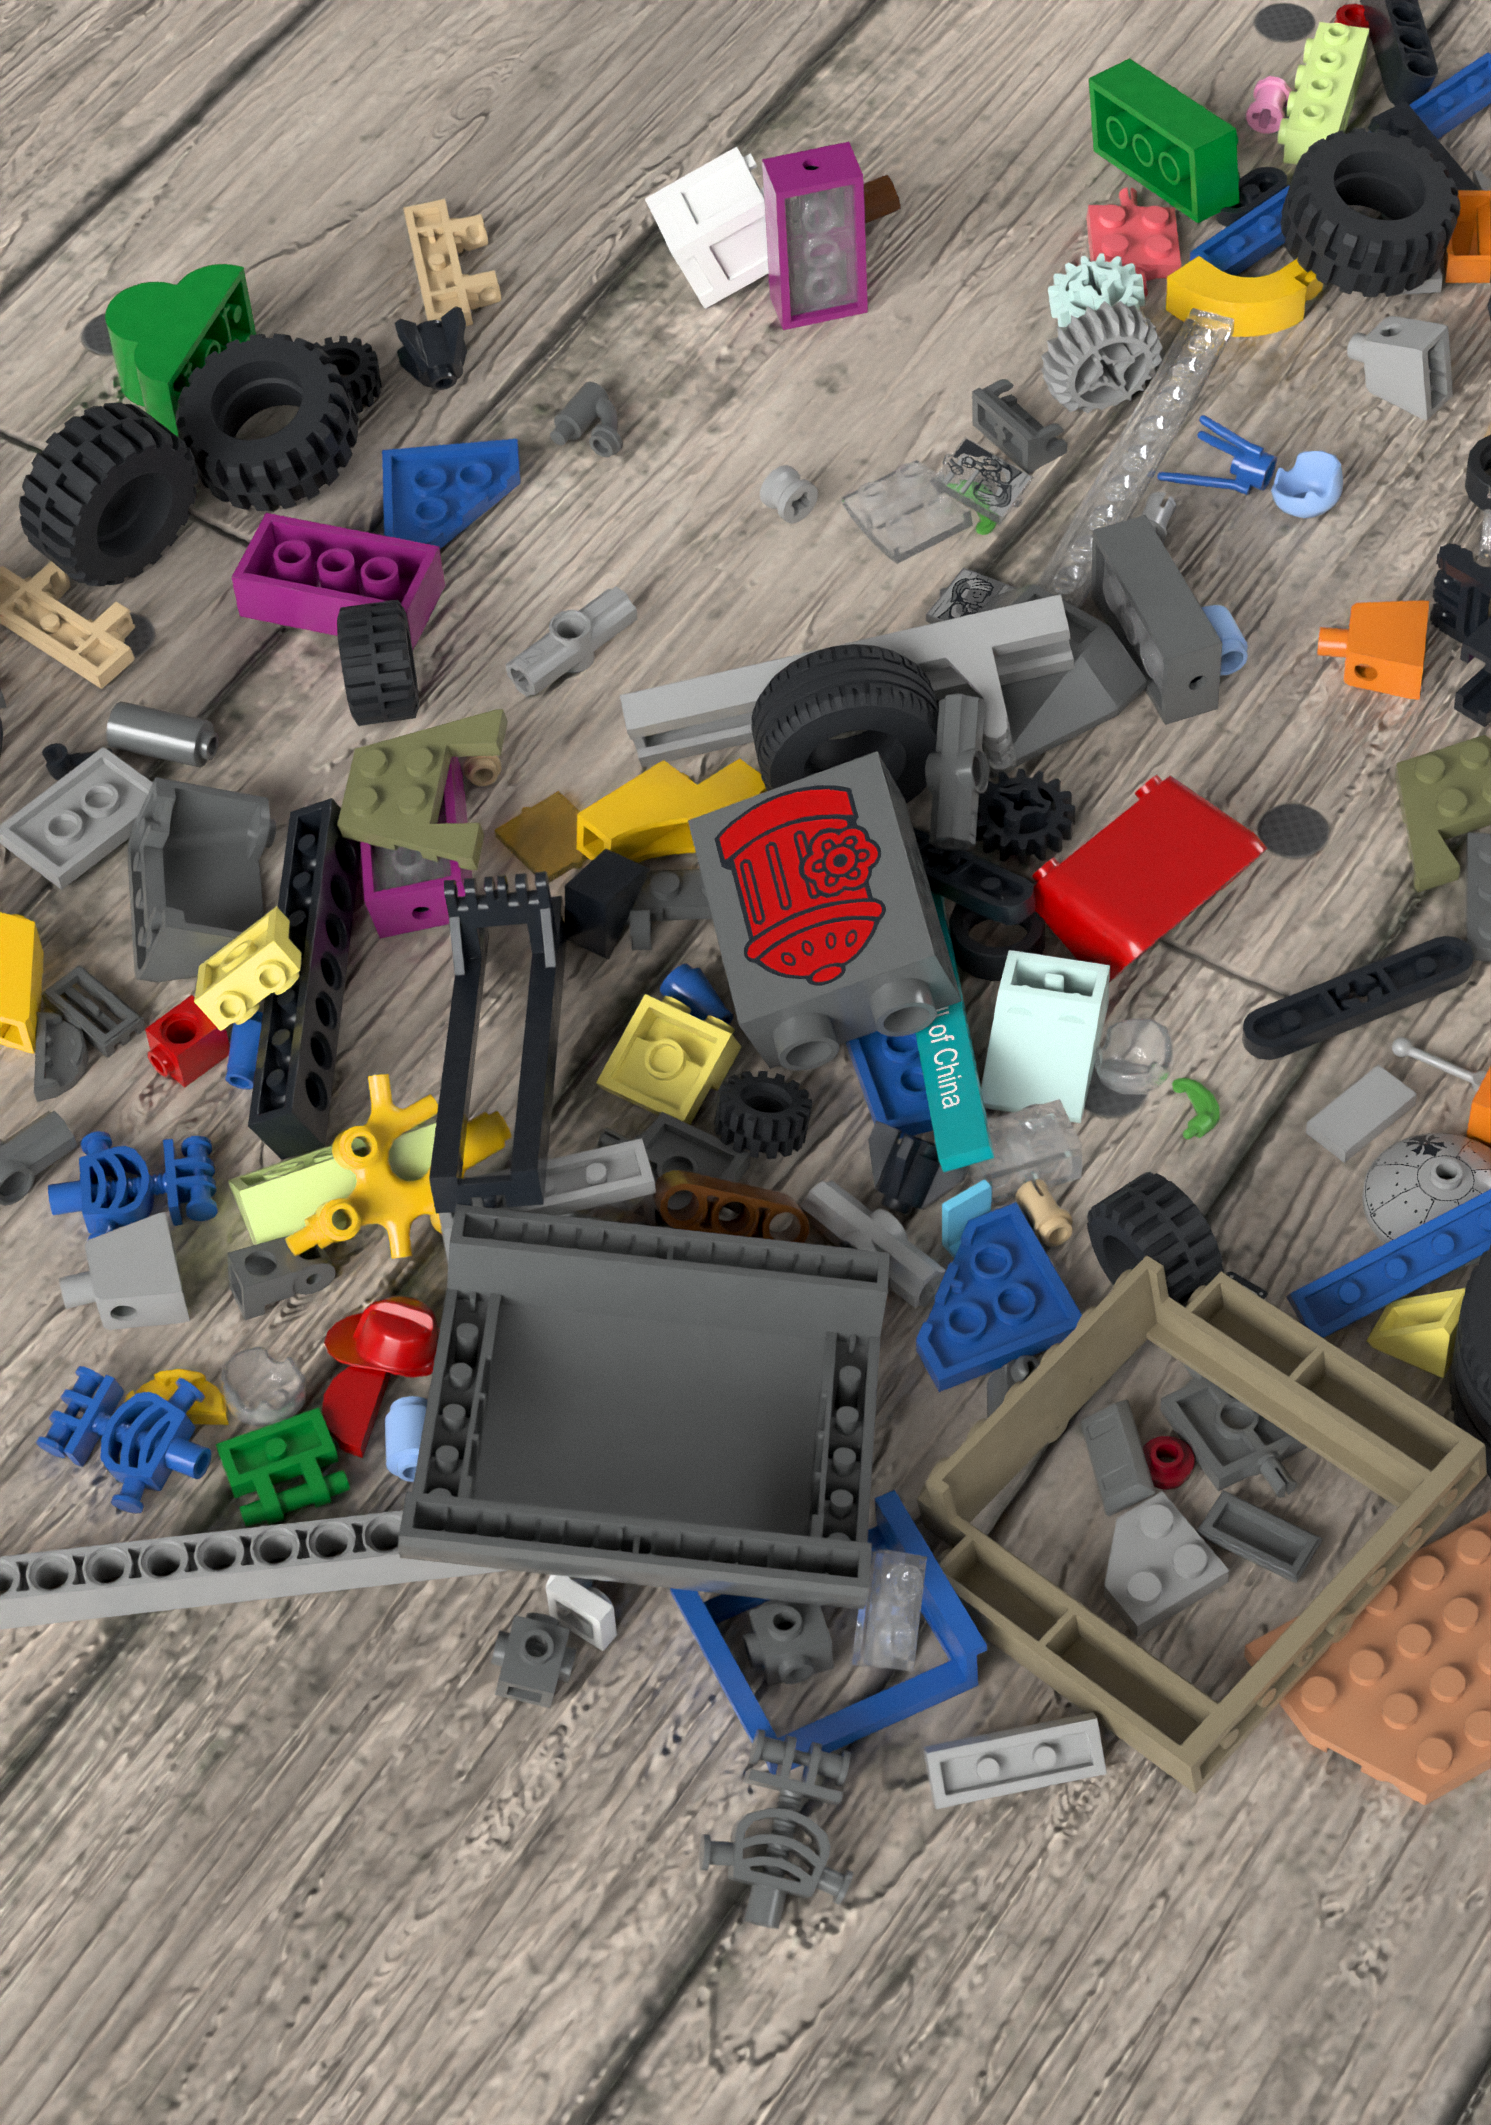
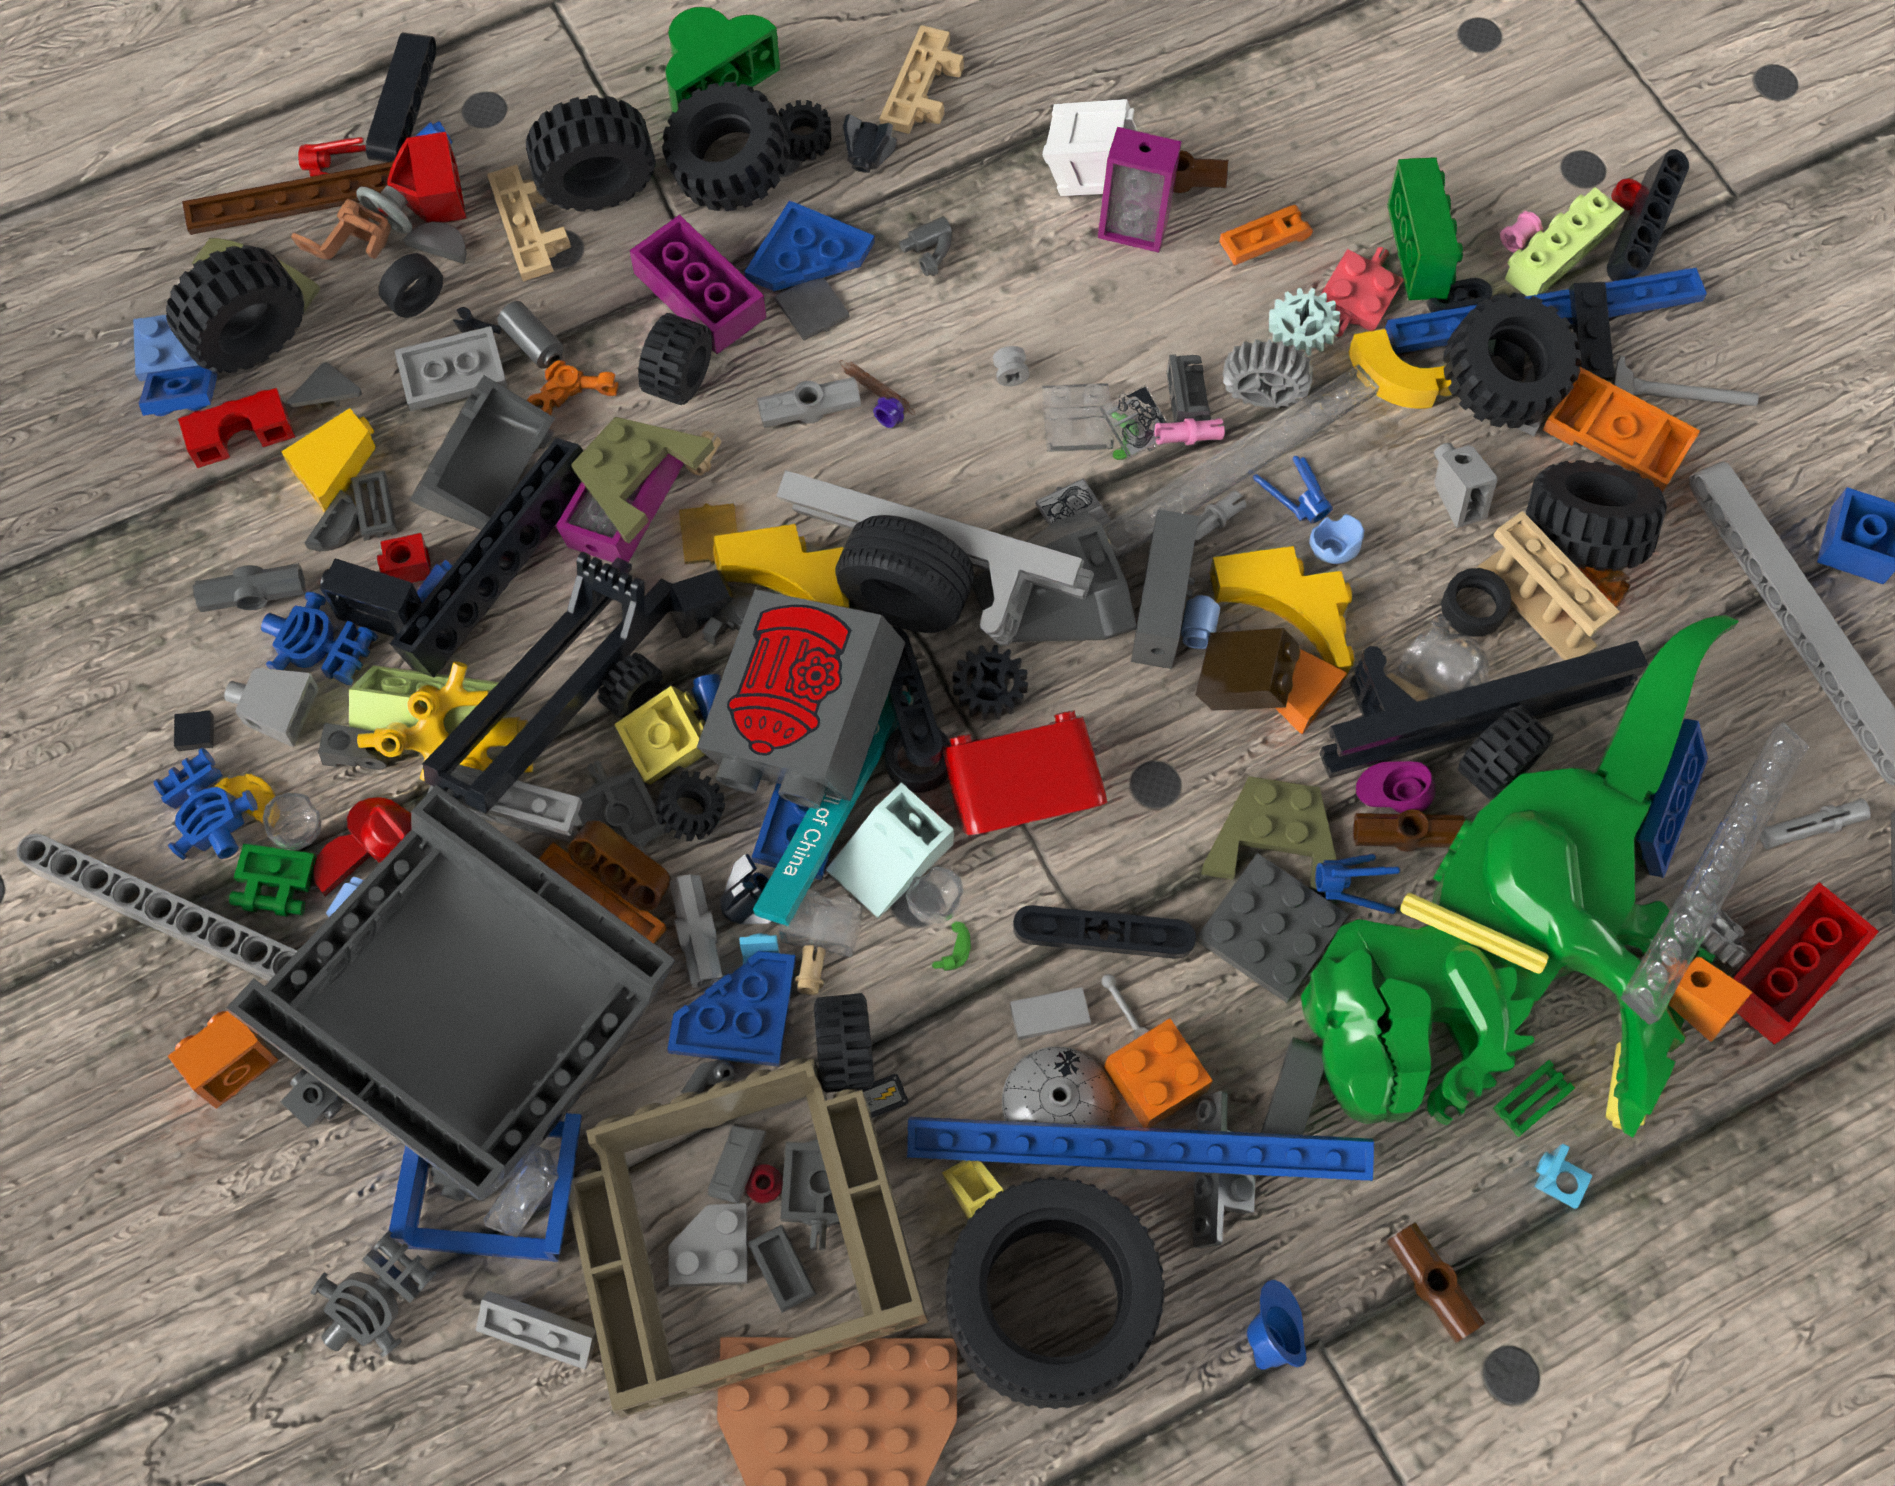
camera: 25 degrees right, 15 degrees up
light yellow plate [194,906,301,1031] -> none
dark grey piece [925,694,989,851] -> none
none -> orange brick [168,1011,279,1109]
none -> black tile [174,710,214,751]
none -> black window [320,558,422,638]
none -> orange piece [526,360,619,415]
none -> black tyre [597,652,663,719]
none -> flat silver piece [775,277,850,341]
none -> dark orange piece [839,360,915,415]
none -> dark purple plate [873,397,904,428]
none -> bright pink pin [1154,418,1225,445]
none -> dark brown brick [1195,628,1300,711]
none -> yellow arch [1209,546,1354,680]
none -> orange plate [1219,205,1313,265]

